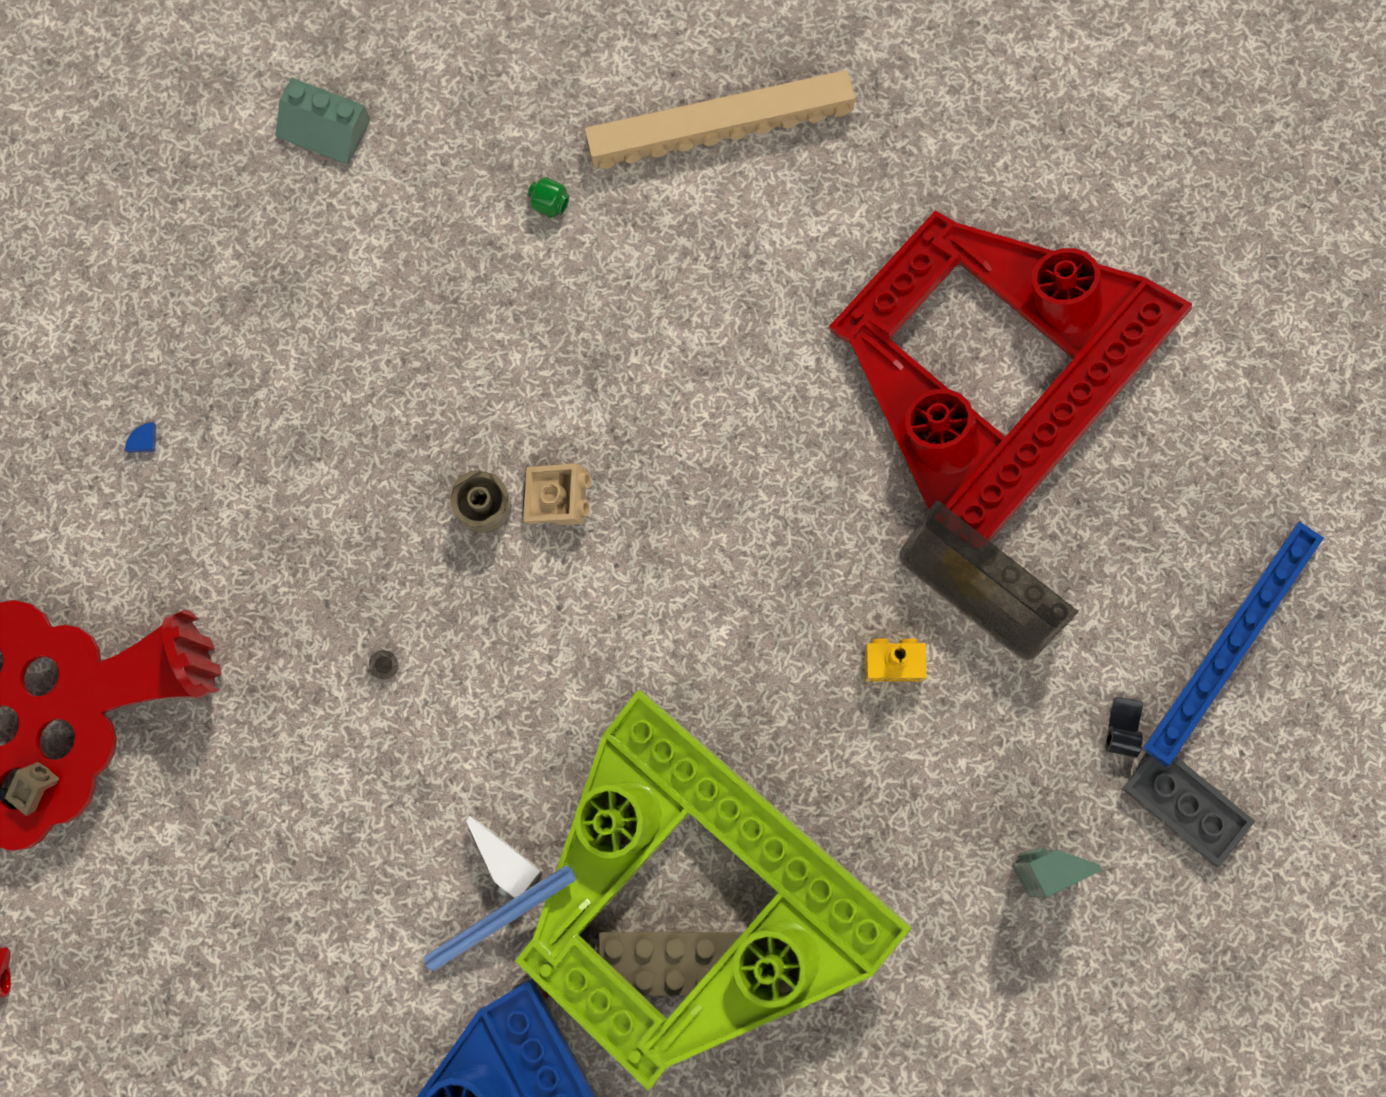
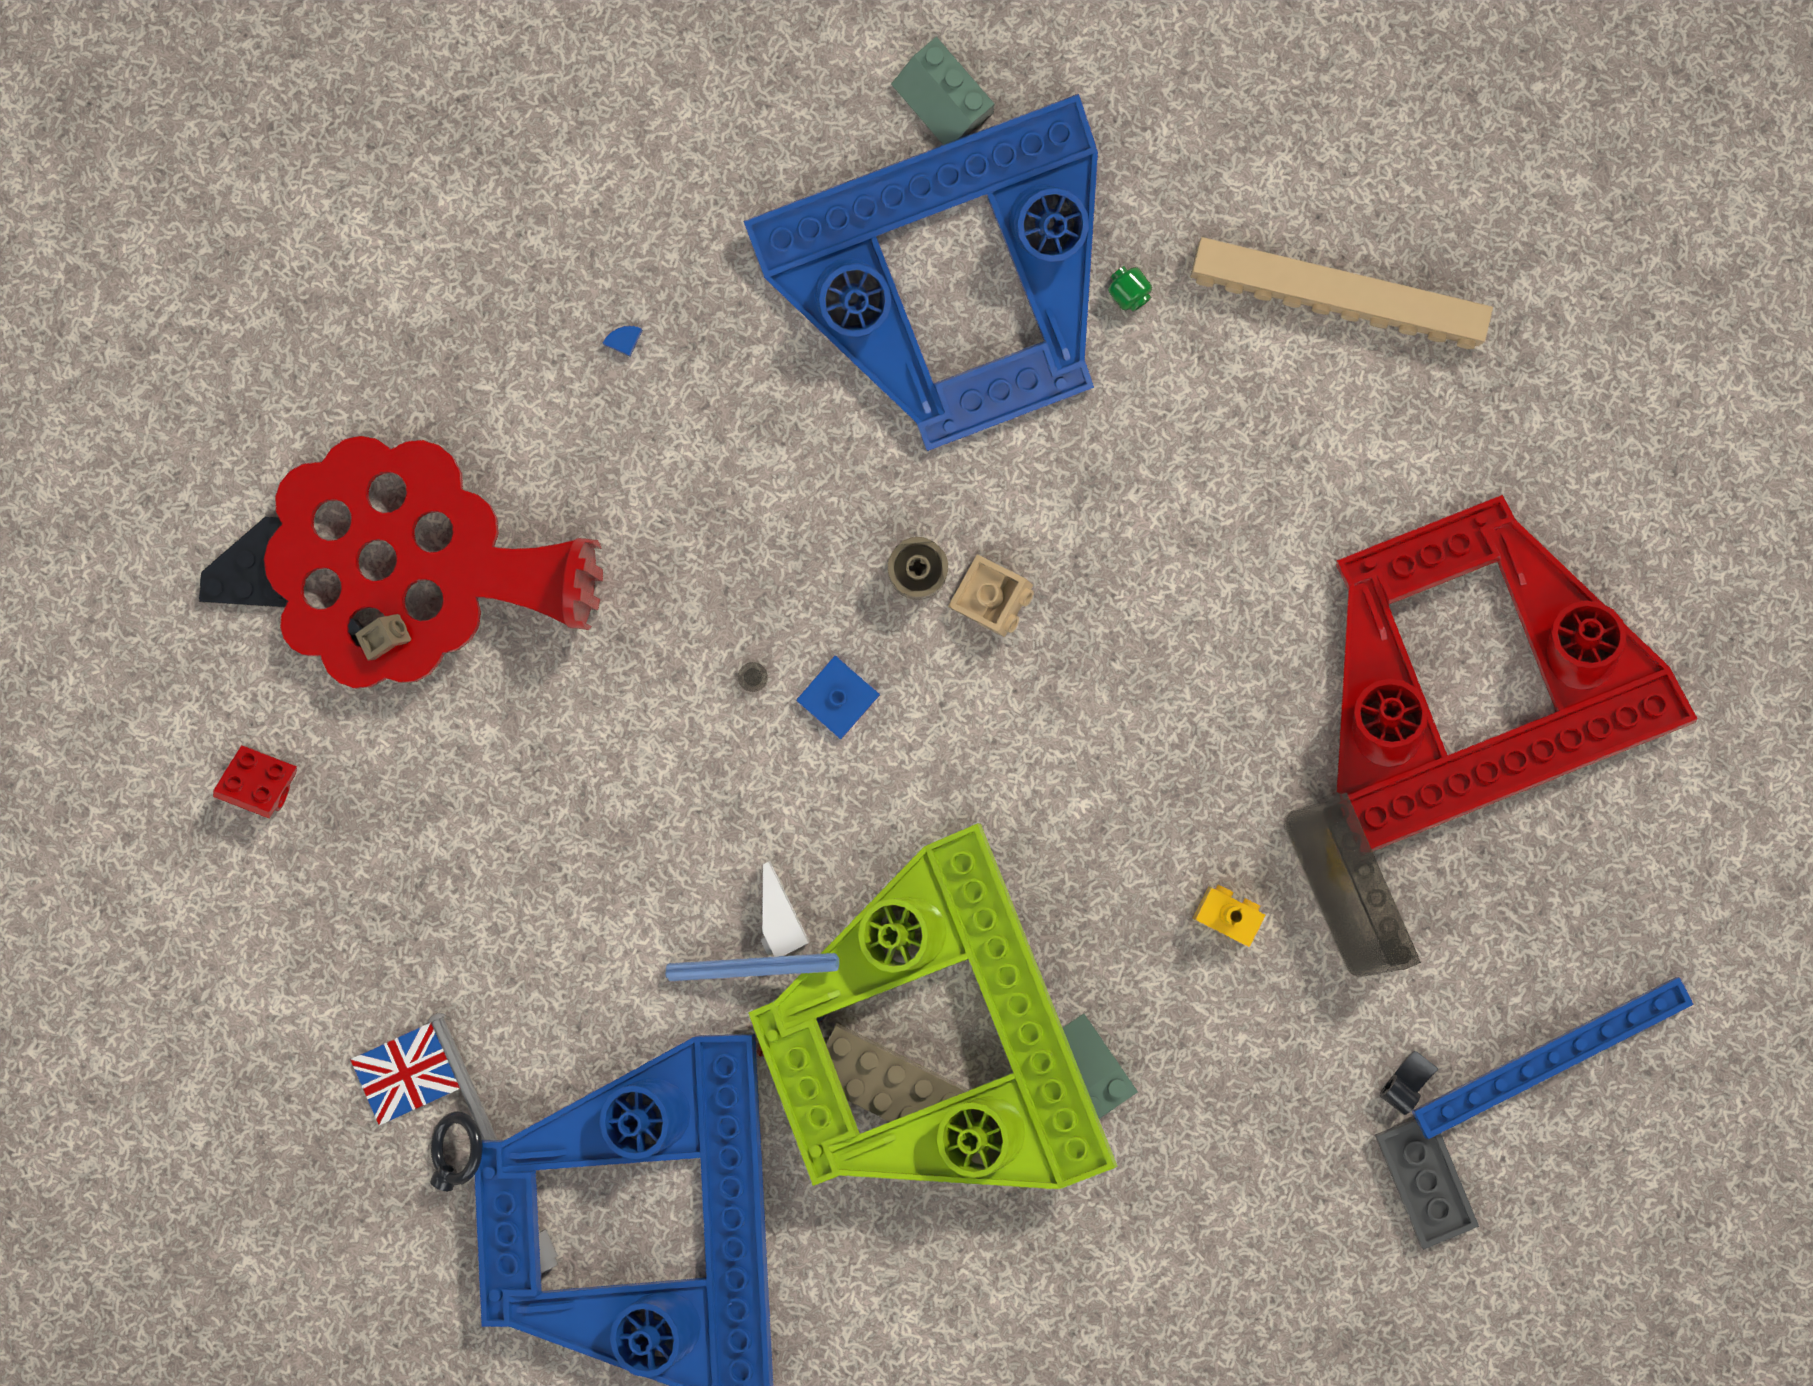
camera: 25 degrees right, 10 degrees up
sand green slope [1012,847,1102,898] -> none
none -> blue wing [743,94,1098,451]
none -> blue plate [796,655,880,739]
none -> sand green slope [1063,1013,1138,1119]

